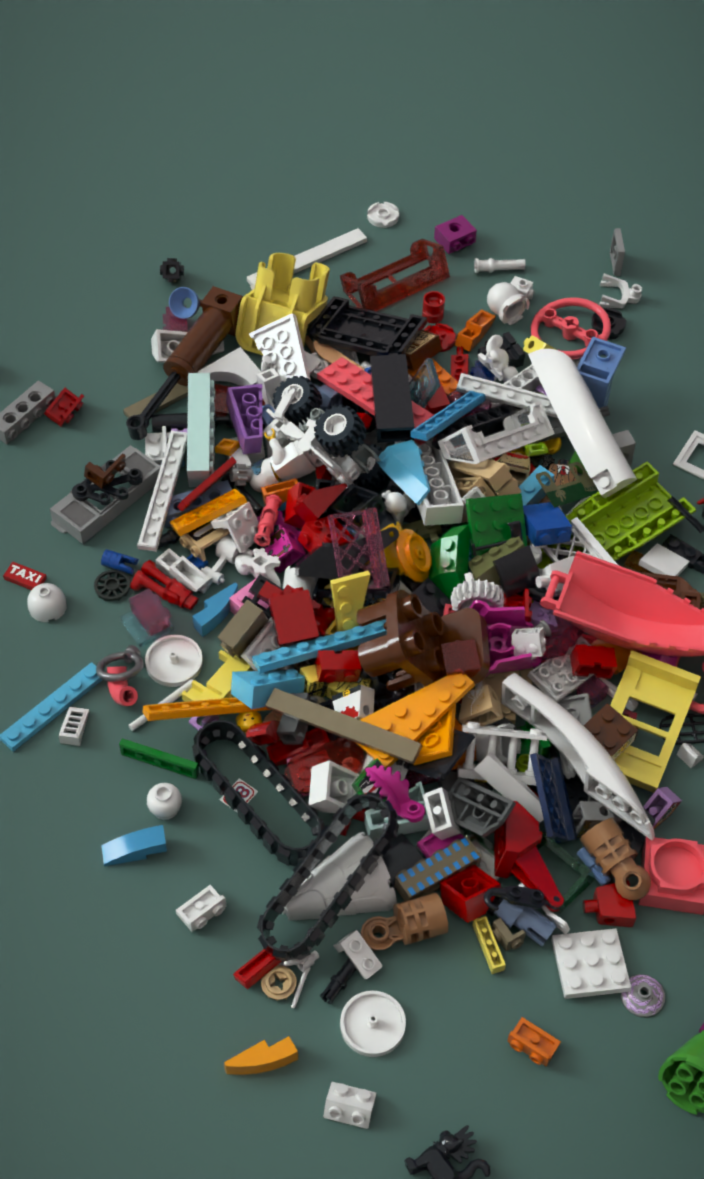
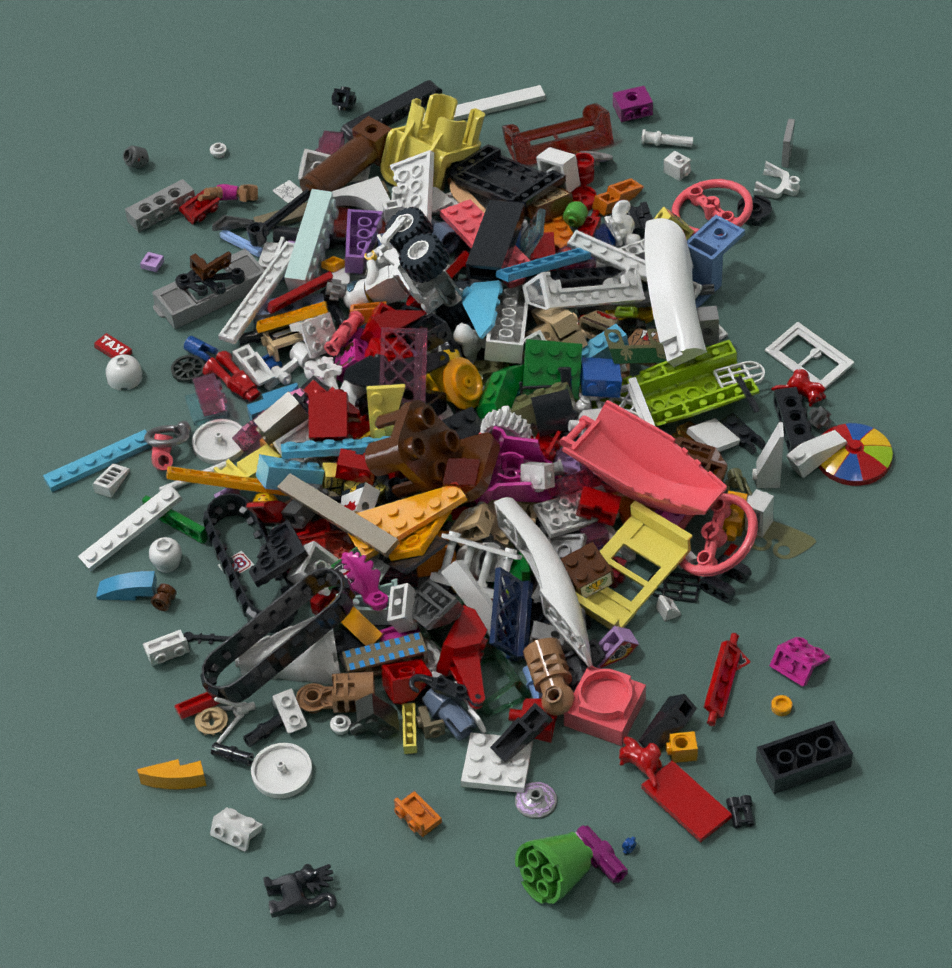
camera: 20 degrees right, 5 degrees down
medium blue piece [169,287,200,319] -> none
white tile [367,202,399,228] -> none
white tile [487,282,530,325] -> none
none -> white plate [78,484,183,572]
none -> lavender plate [140,252,164,272]
none -> reddish brown wheel [151,583,177,611]
none -> black piece [183,632,231,644]
none -> medium nougat piece [197,184,258,202]
none -> white plate [210,143,227,158]
none -> black pin [211,742,254,766]
none -> dark grey tile [212,215,254,231]
none -> light blue axle [220,230,263,257]
none -> clear pink brick [232,410,265,452]
none -> black plate [249,520,309,588]
none -> white sticker [273,180,303,203]
none -> light orange tile [326,595,383,646]
none -> white plate [330,715,351,735]
none -> black beam [340,80,442,141]
none -> pearl dark grey brick [349,693,399,739]
none -> black slope [490,703,554,762]
none -> white brick [536,147,580,192]
none -> bright green head [563,201,588,227]
none -> light grey dish [579,151,613,166]
none -> white window [713,361,765,388]

